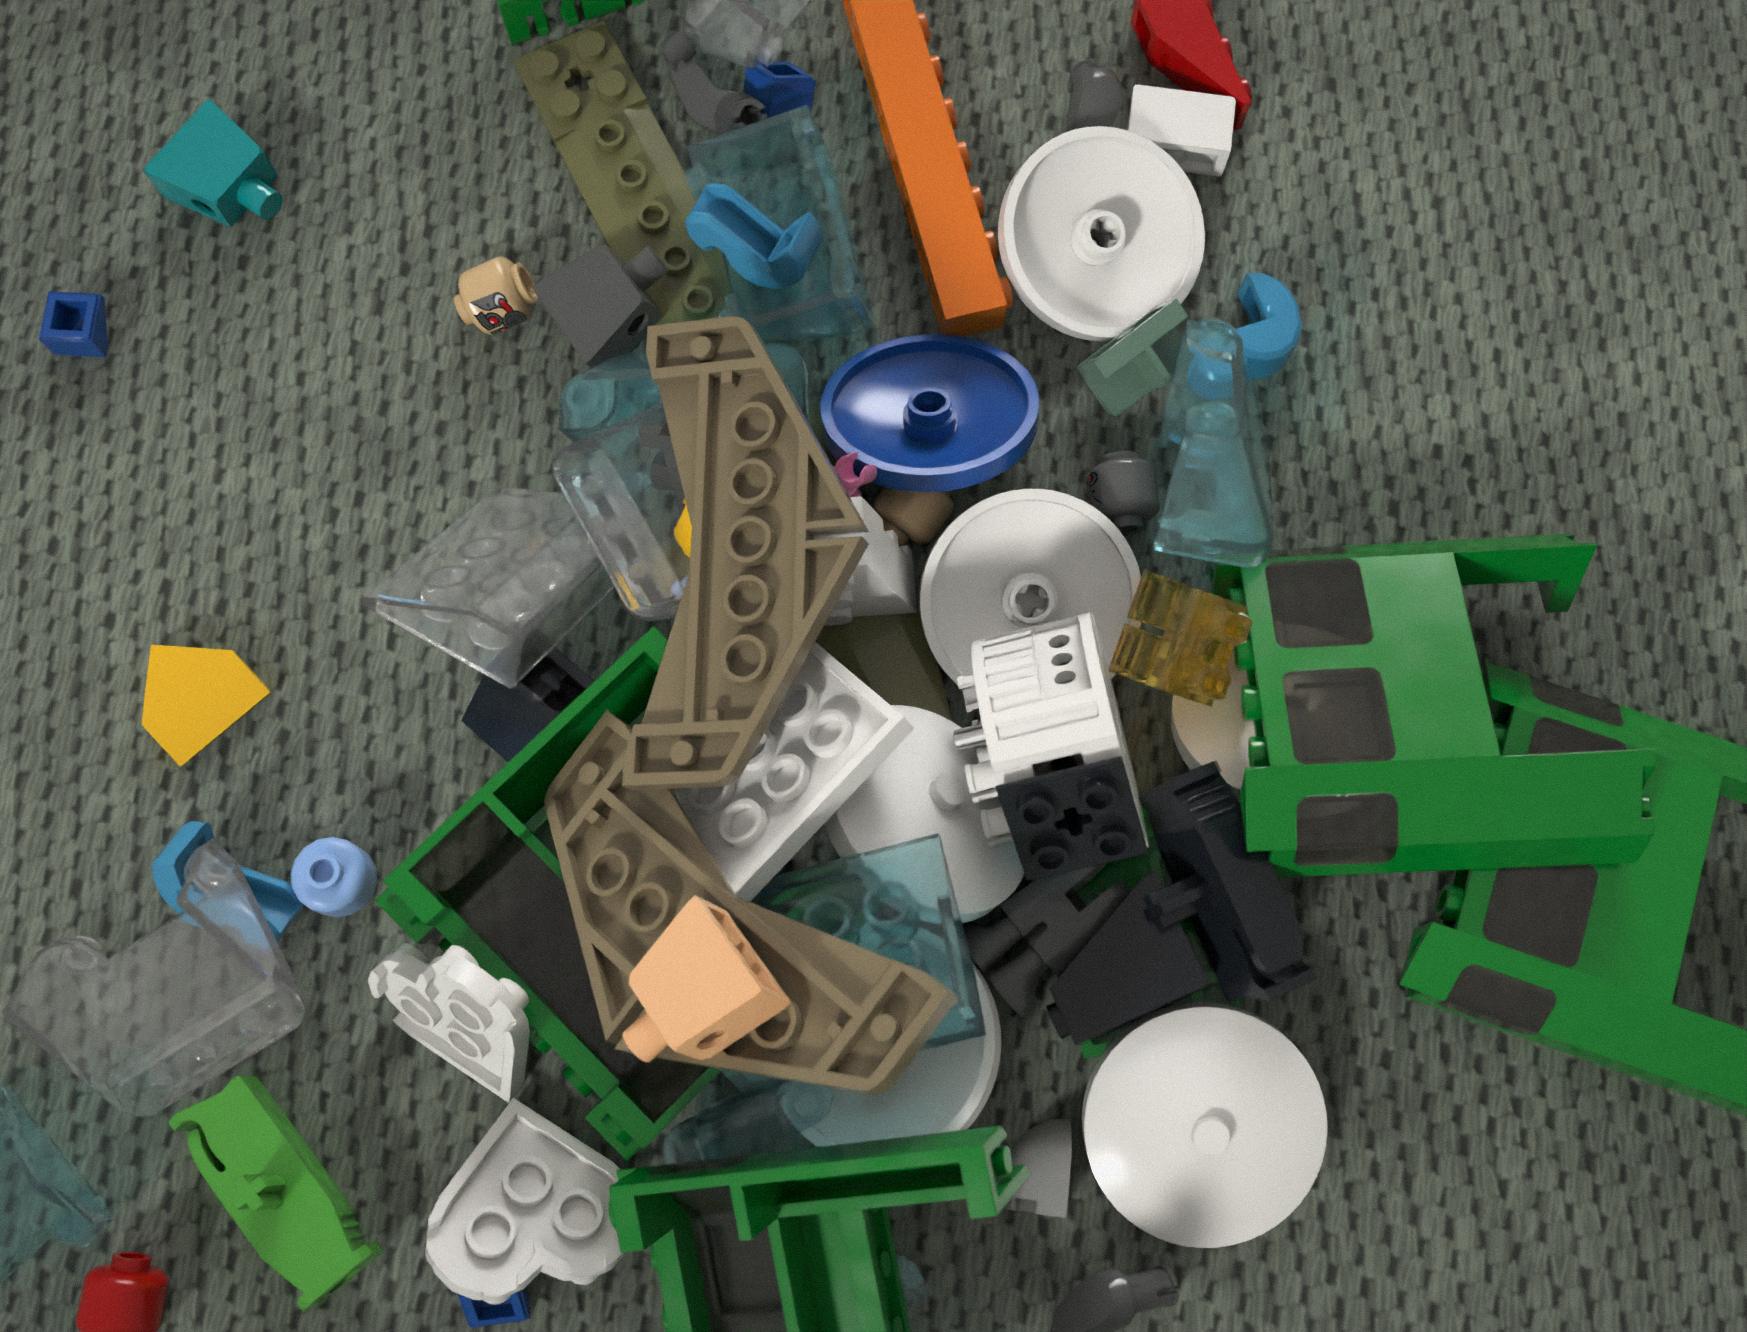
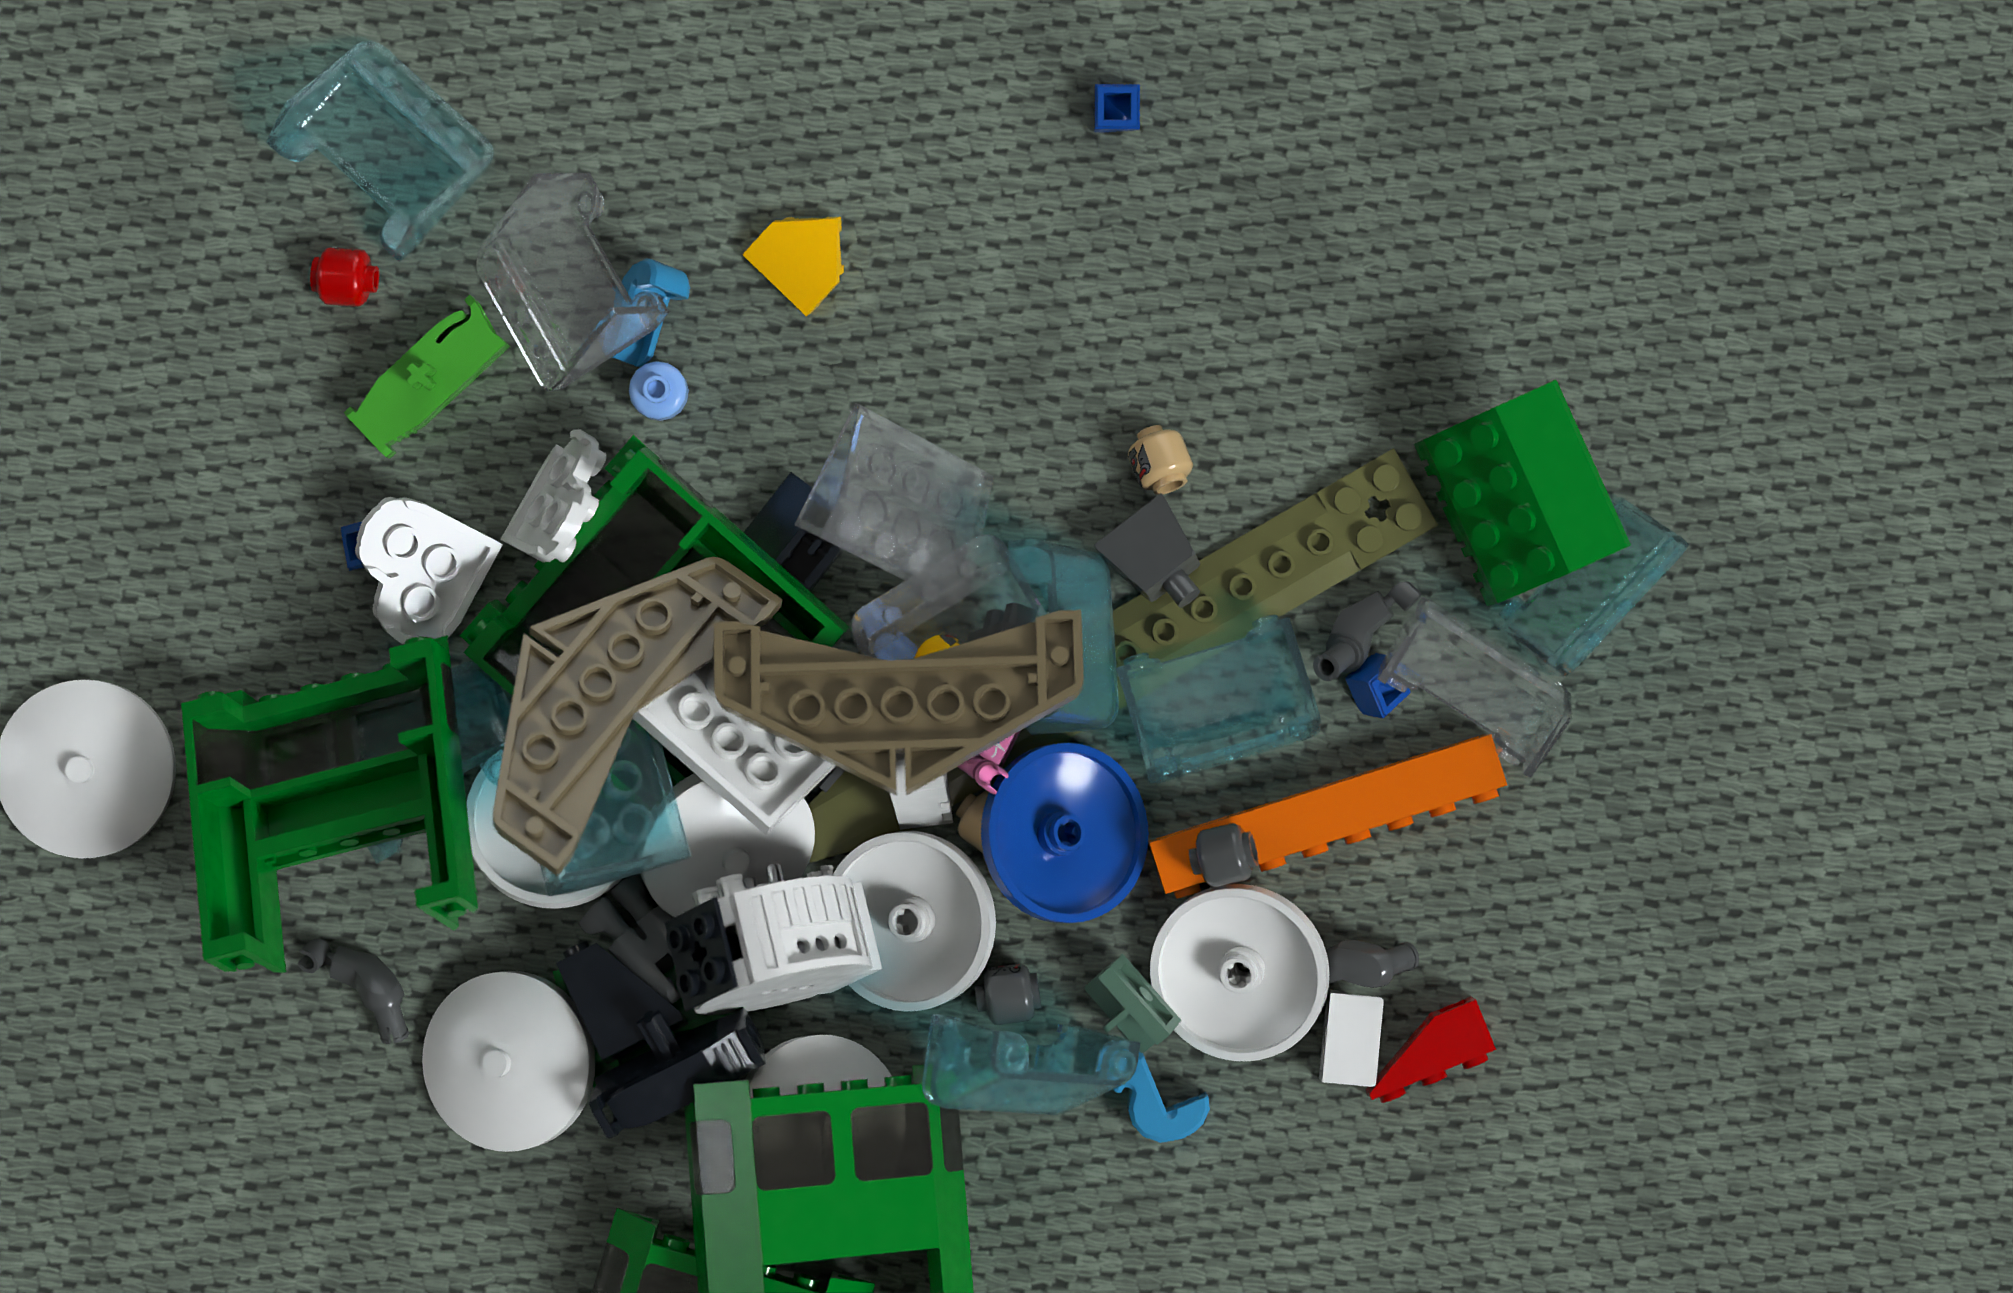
camera: 85 degrees right, 15 degrees up
teal torso [142,99,283,227] -> none
light nougat torso [622,896,791,1063] -> none
dark azure animal [685,183,823,289] -> none
light grey brick [1003,1119,1072,1218] -> none
clear yellow hips [1108,569,1252,707] -> none
none -> dark grey head [1189,824,1258,887]

